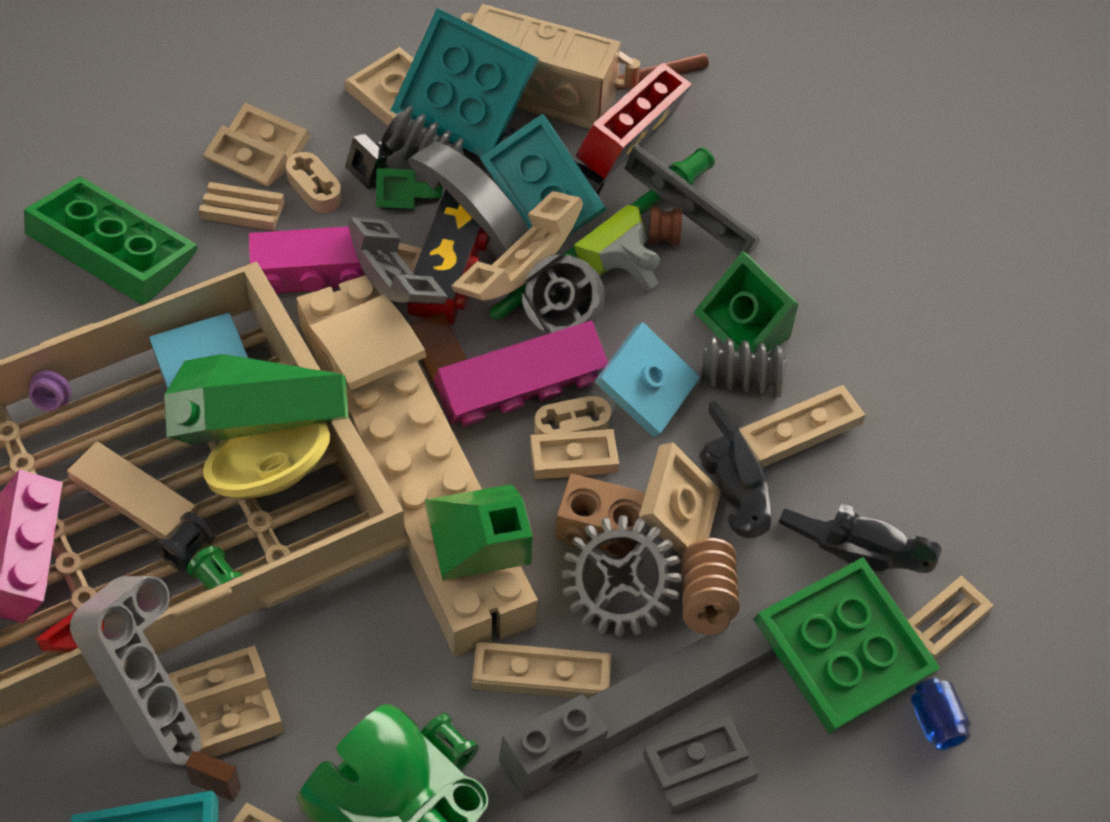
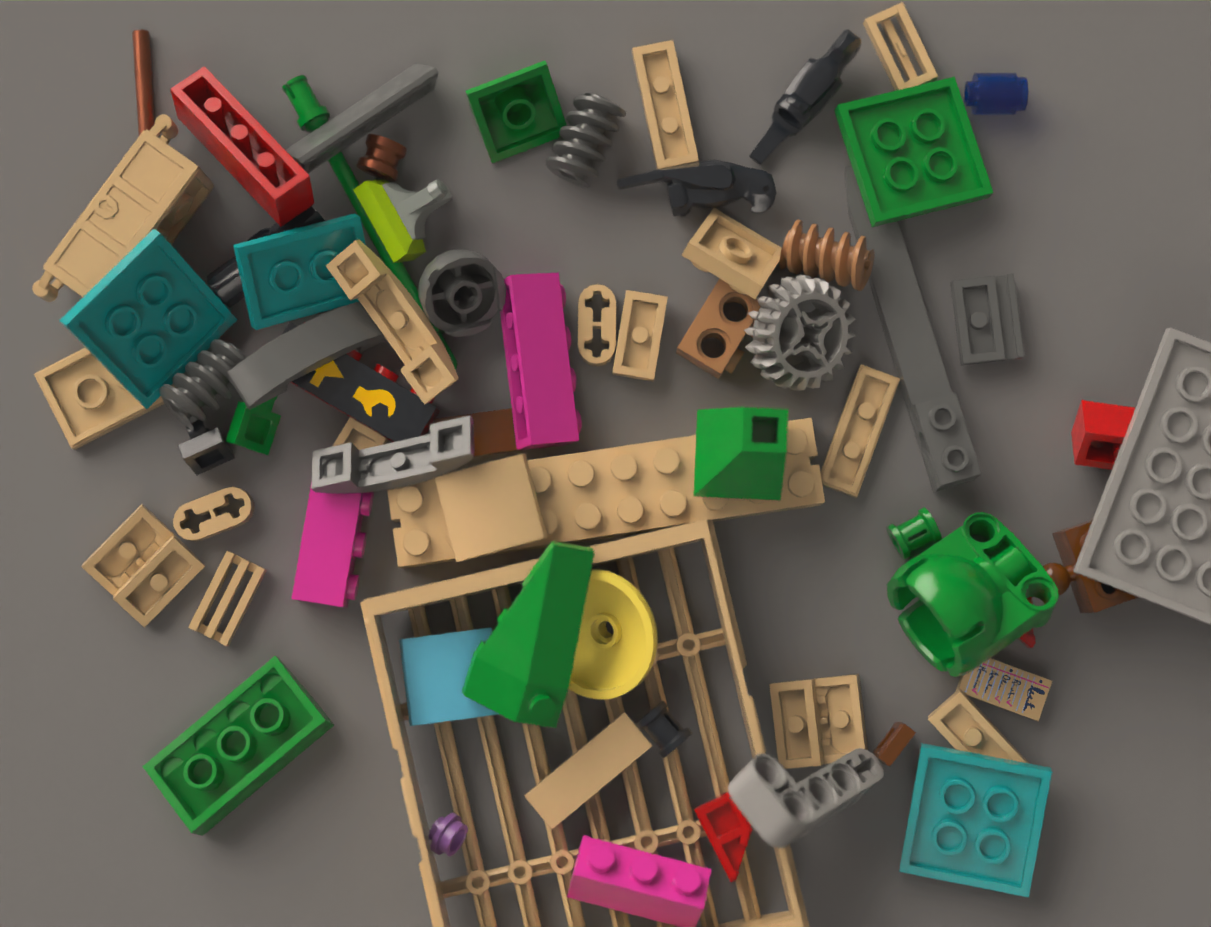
camera: 75 degrees left, 30 degrees up
green bush [187,546,243,590] -> none
medium azure plate [594,322,700,437] -> none

